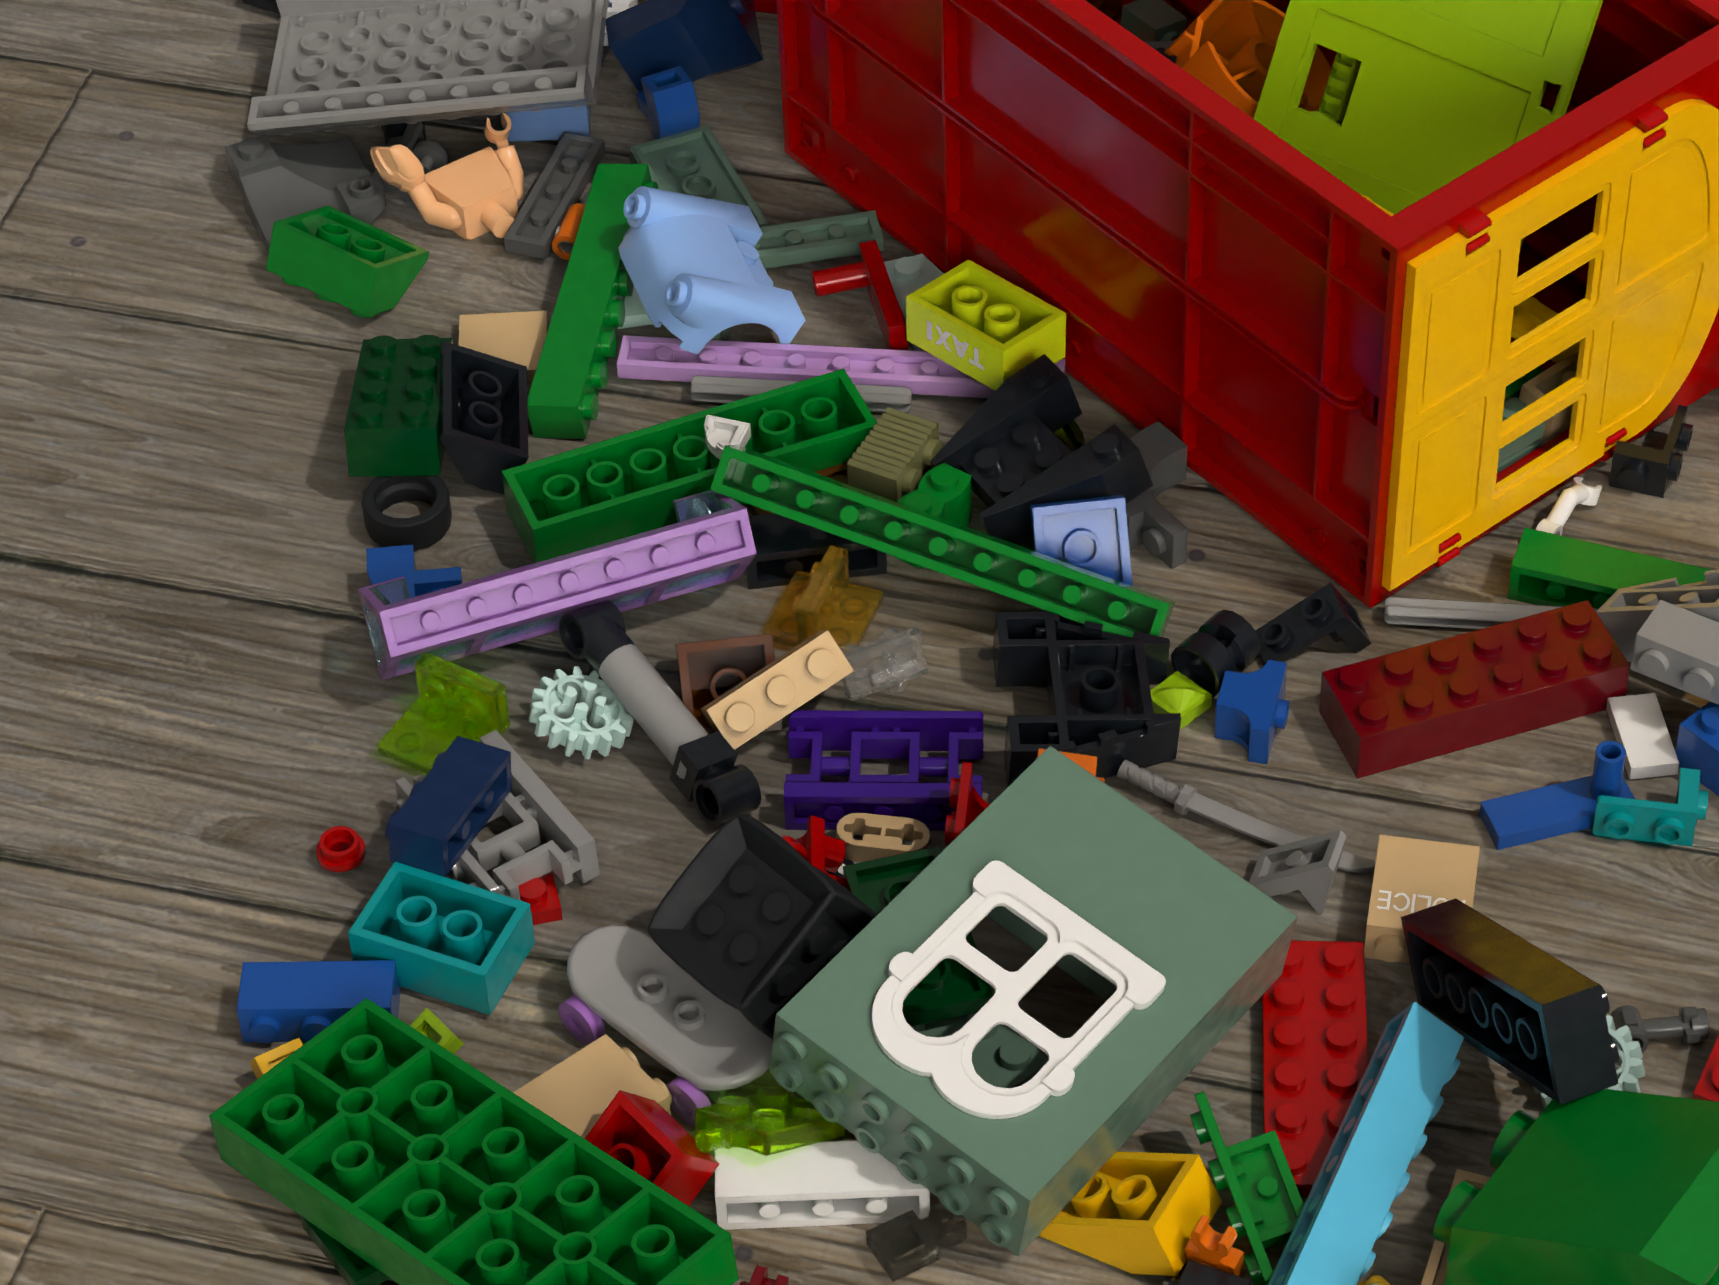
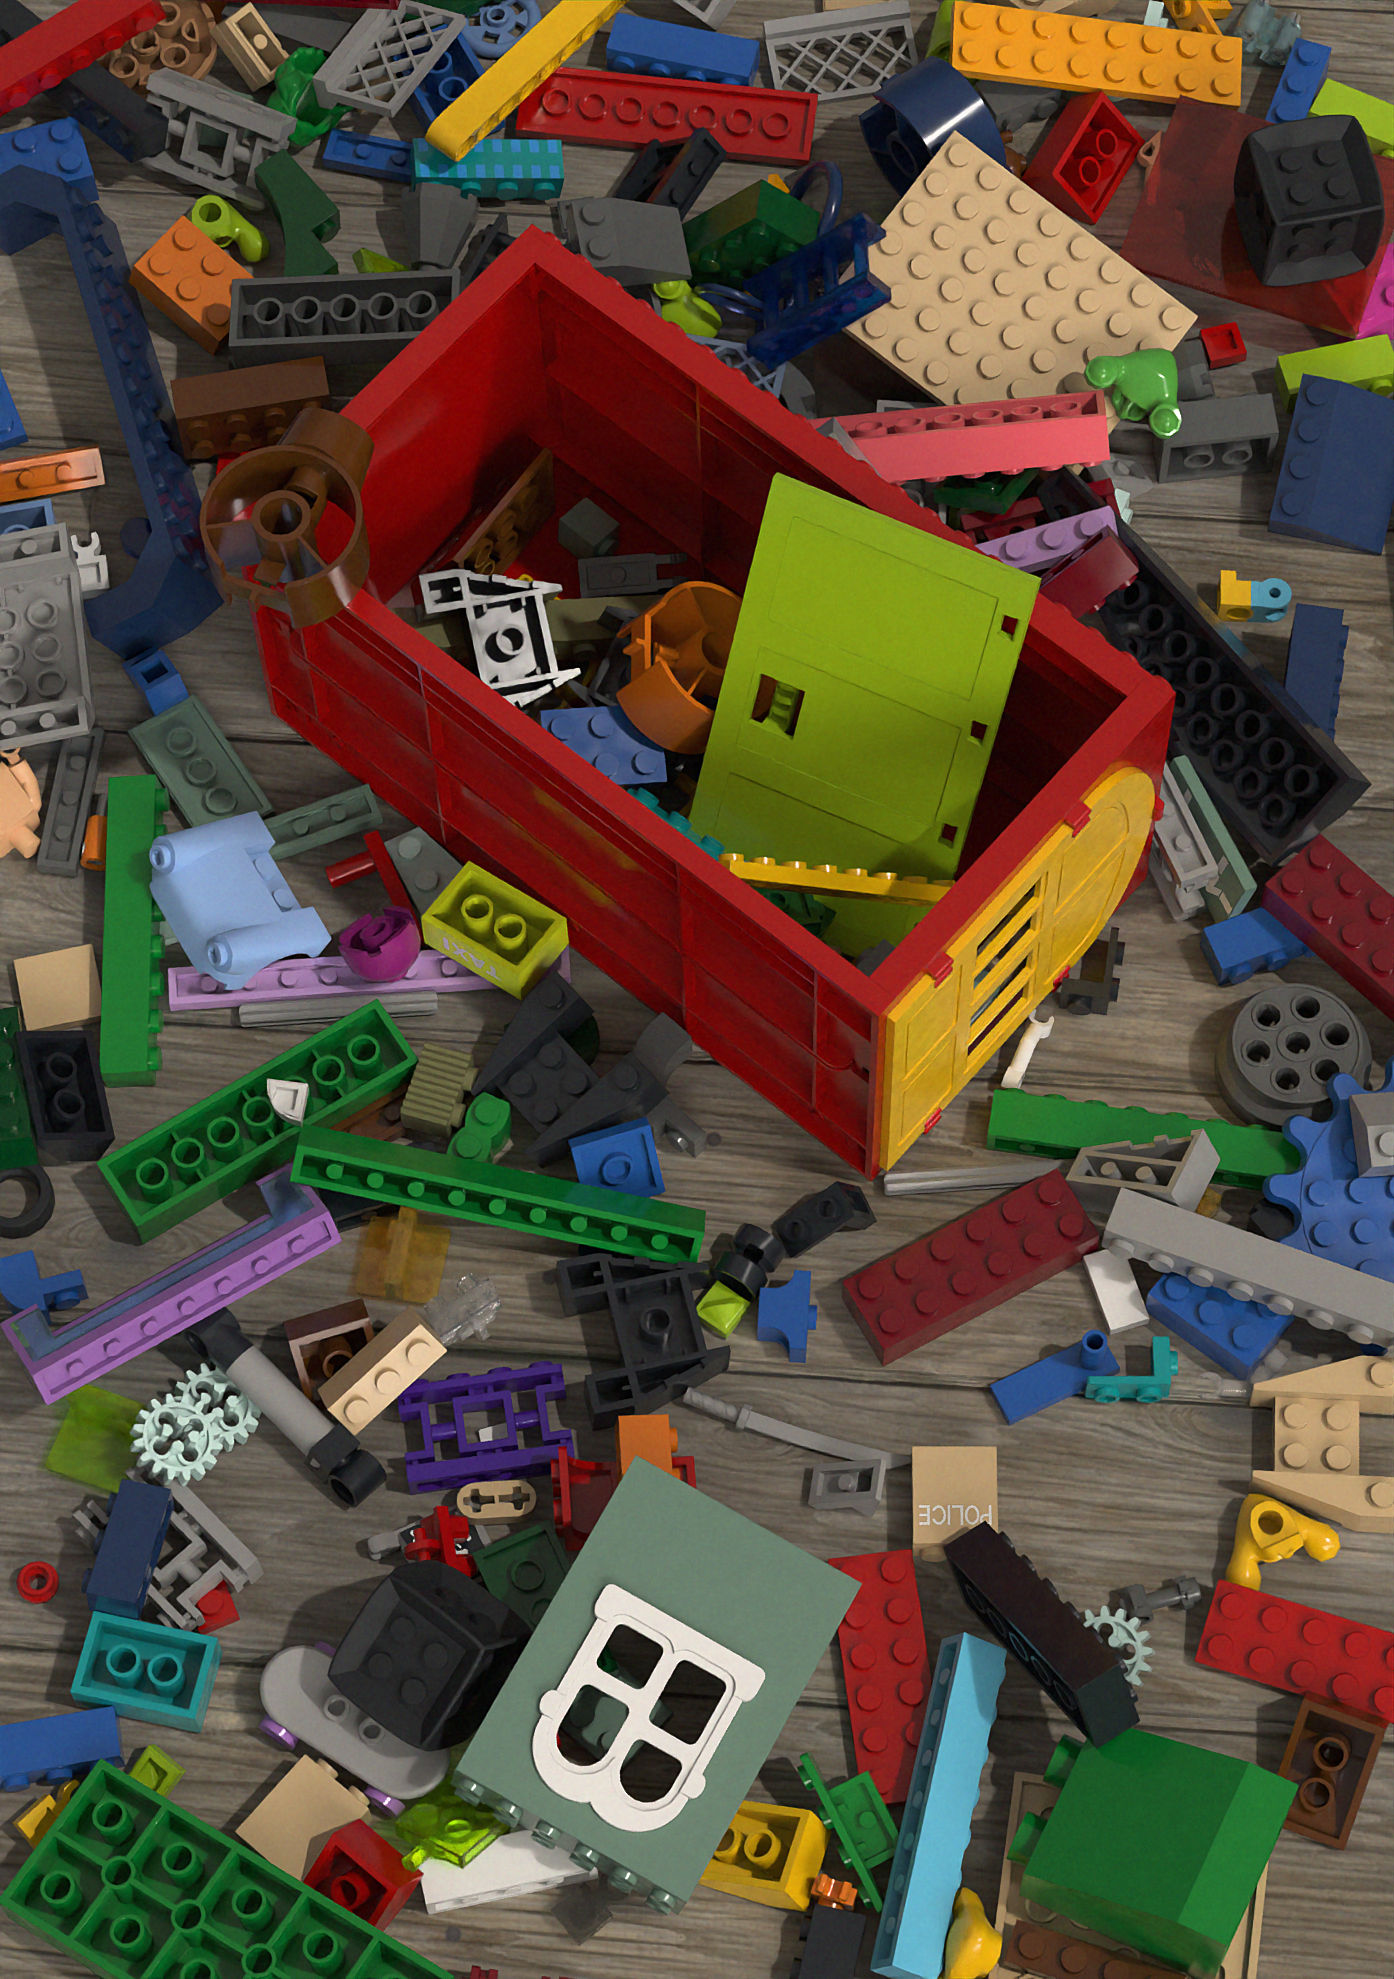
camera: 10 degrees left, 20 degrees up
none -> light aqua gear [130,1393,223,1486]
none -> magenta cylinder [338,906,421,982]

